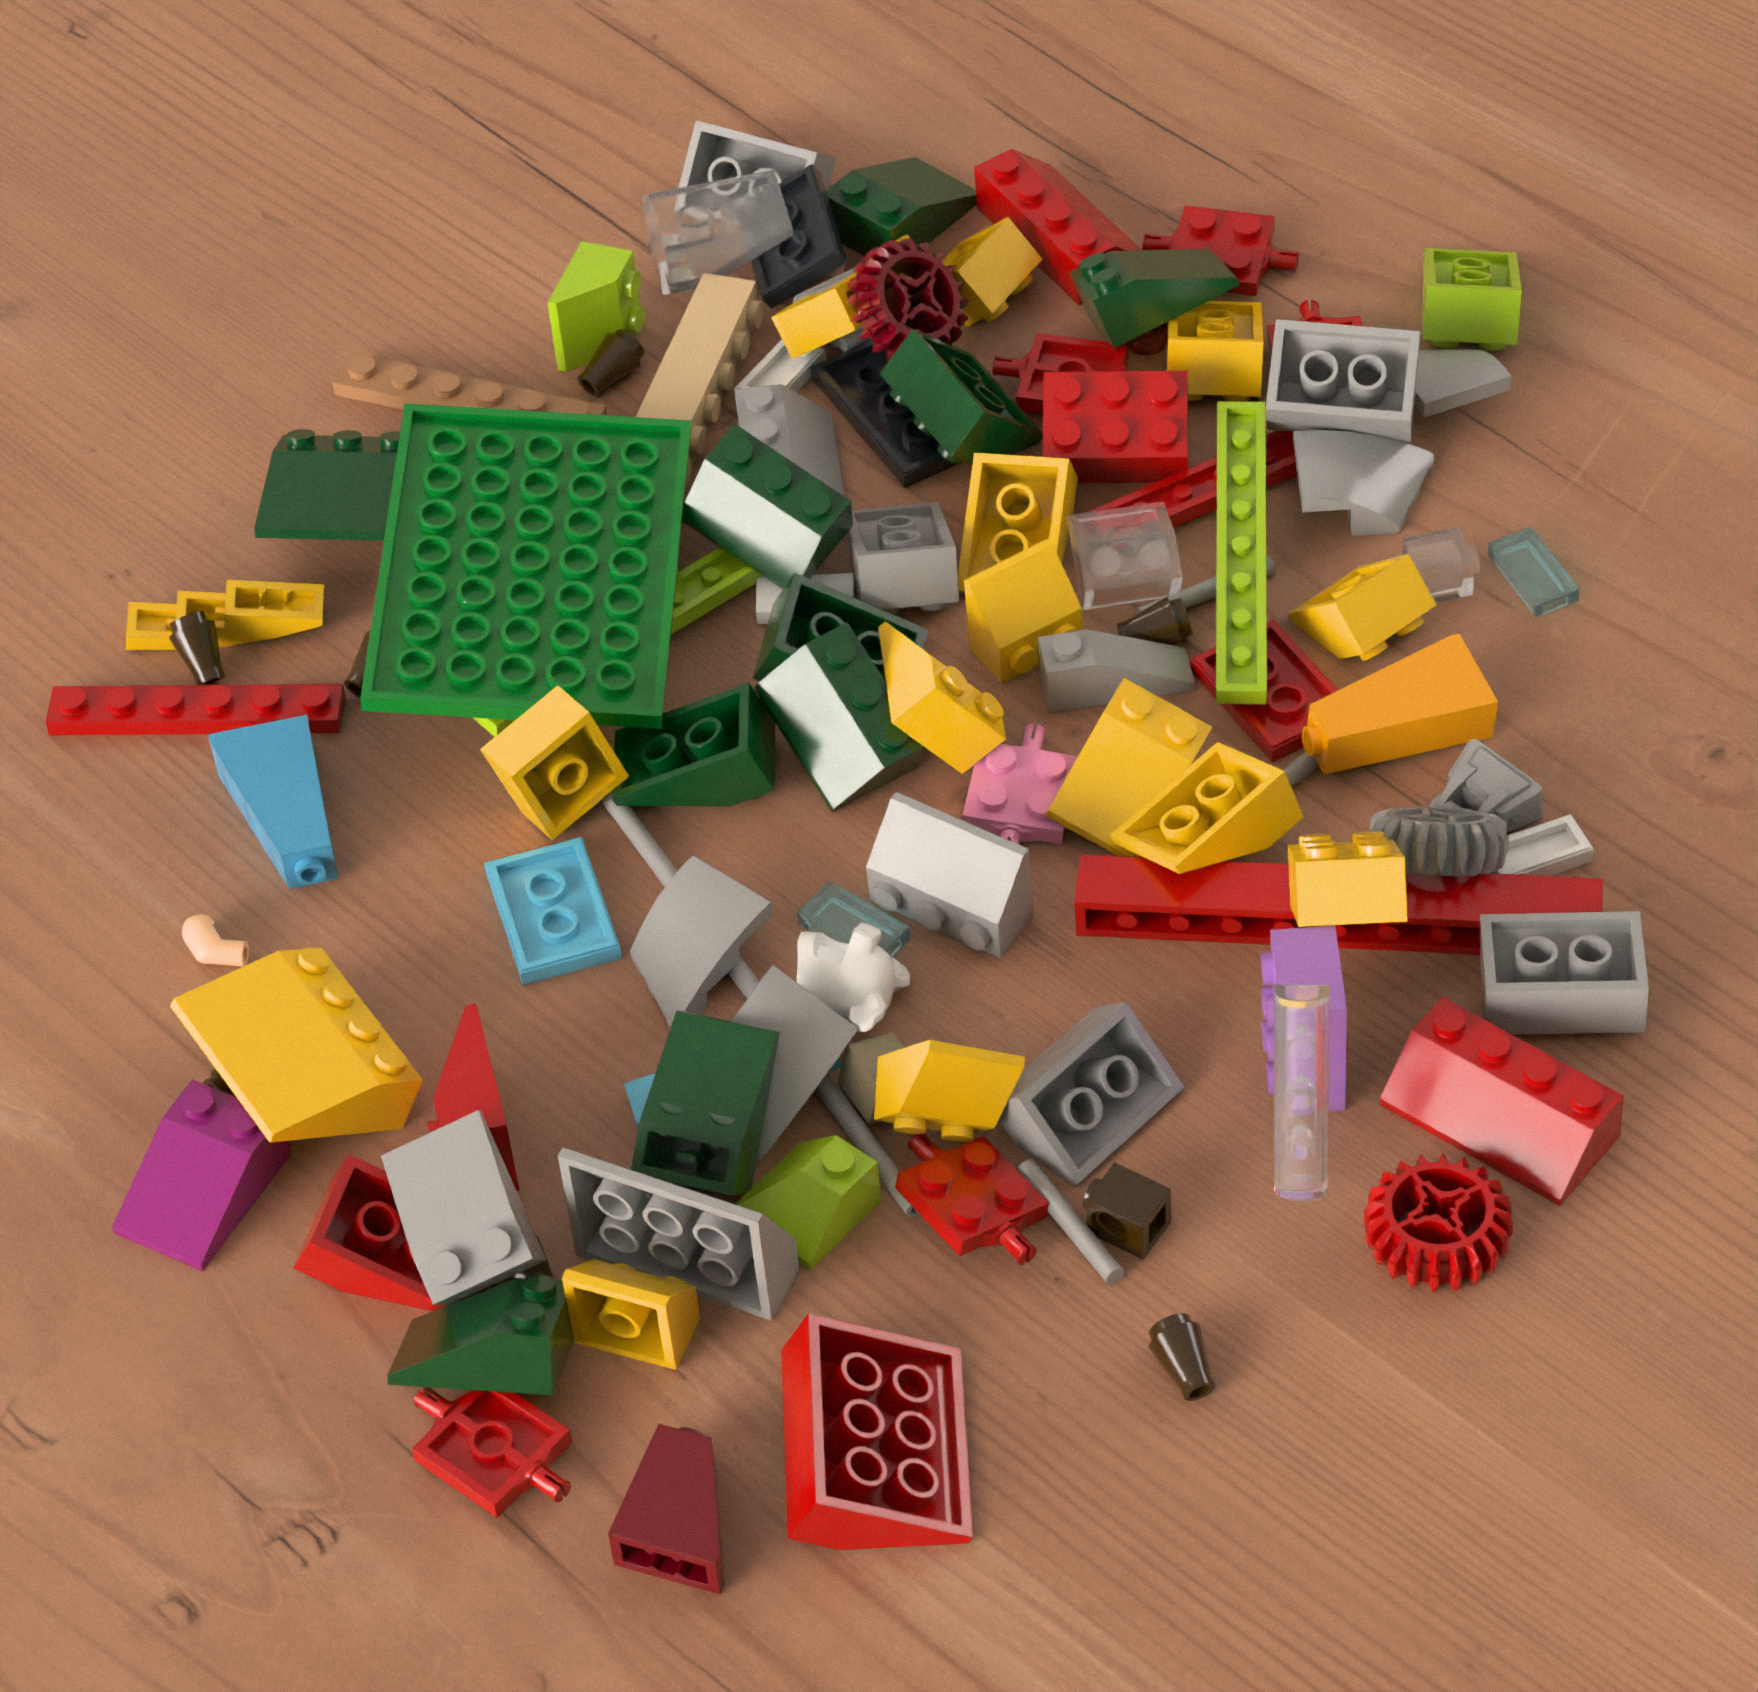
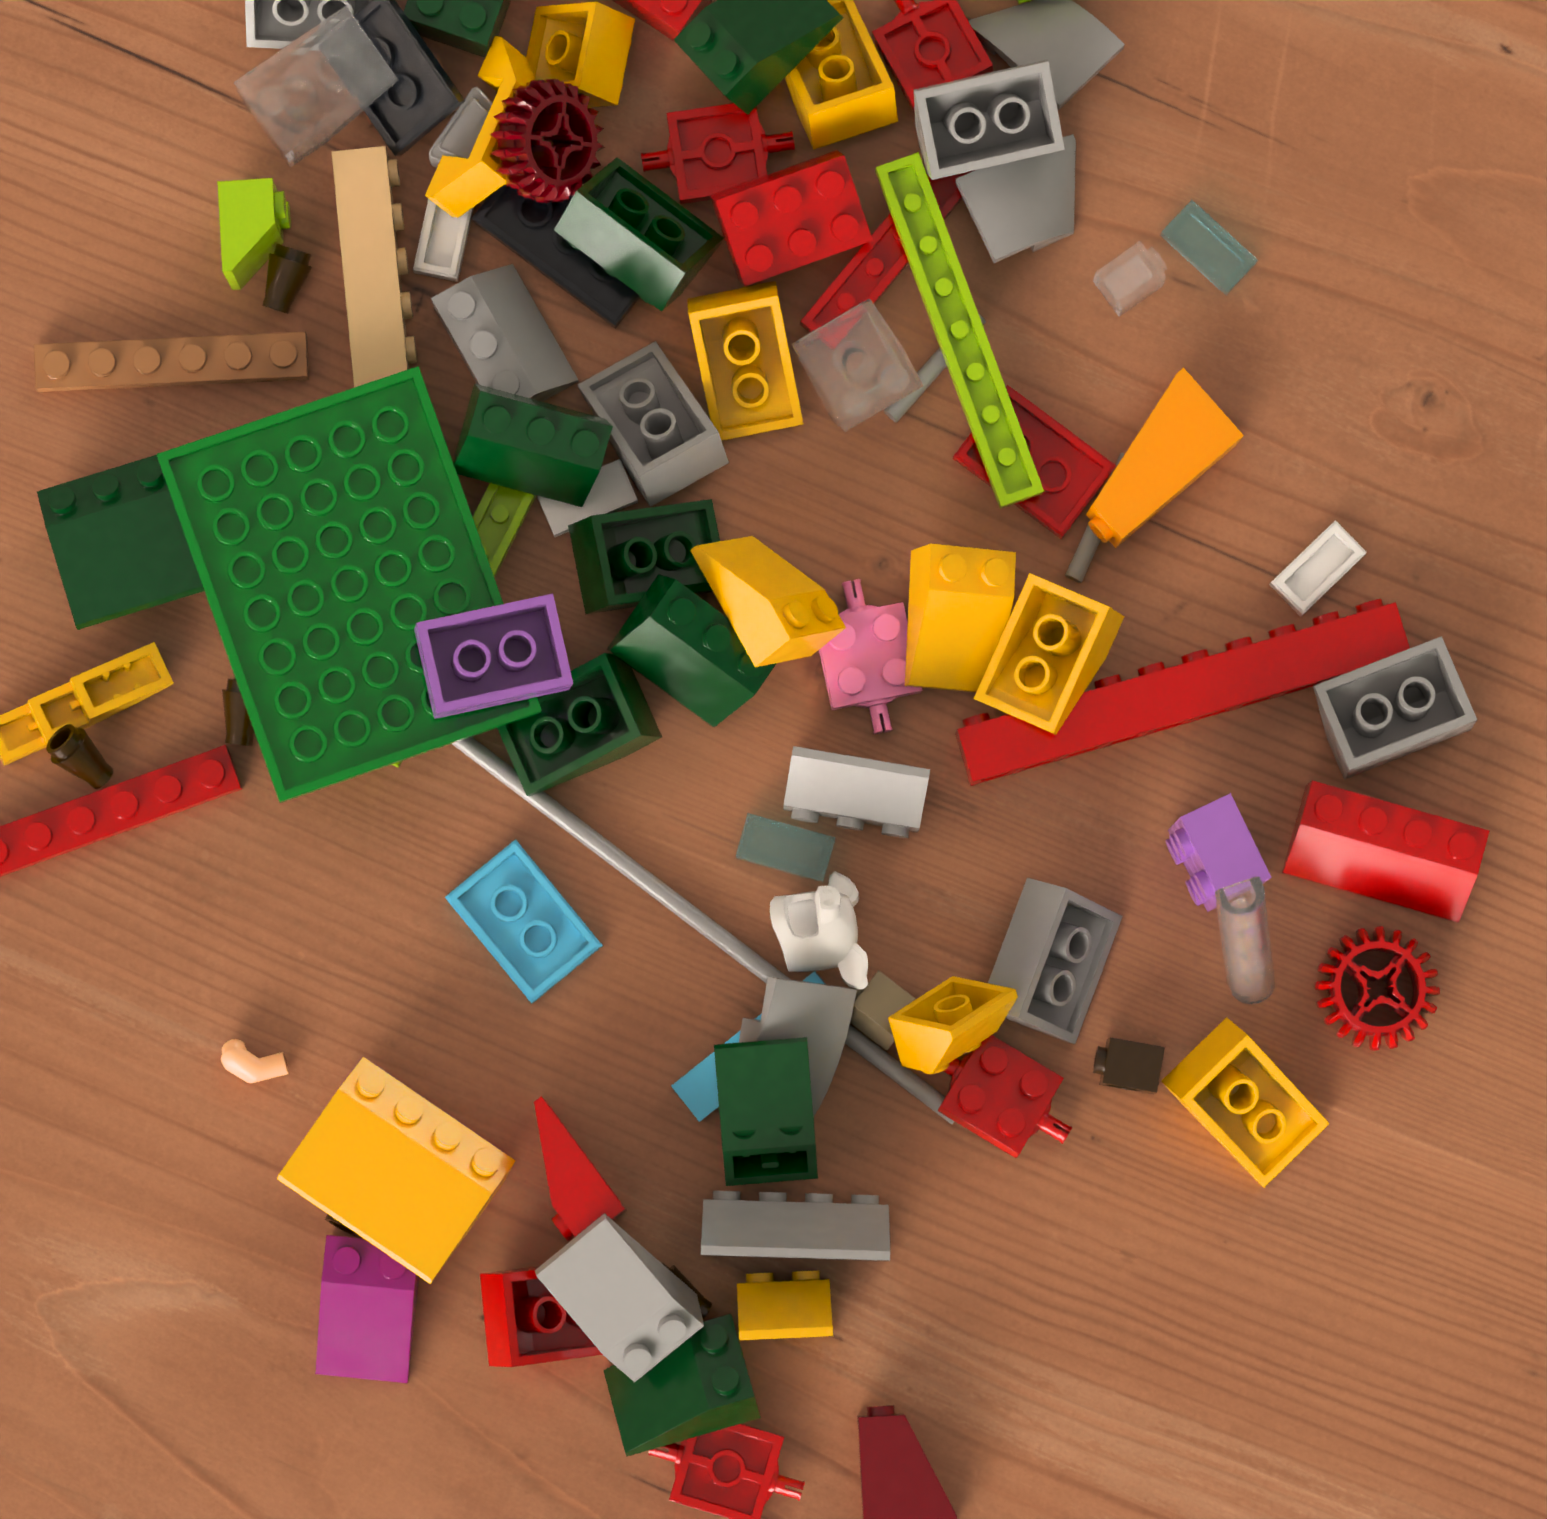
camera: 30 degrees left, 35 degrees up
dark azure slope [208,715,339,889] -> none
yellow brick [480,685,629,840] -> none
light grey slope [630,855,773,1030] -> none
lime slope [735,1135,882,1270] -> none
red slope [781,1313,973,1550] -> none
yellow slope [964,539,1083,684] -> none
light grey bar [1017,1159,1125,1285] -> none
light grey slope [1038,629,1195,713] -> none
dark brown cone [1116,597,1193,645] -> none
dark brown cone [1149,1313,1215,1401] -> none
yellow slope [1288,554,1437,661] -> none
yellow brick [1288,831,1407,927] -> none
light grey gear [1367,806,1509,877] -> none
light grey piece [1430,739,1543,833] -> none
none -> medium lavender brick [414,593,573,719]
none -> yellow slope [1161,1017,1330,1188]

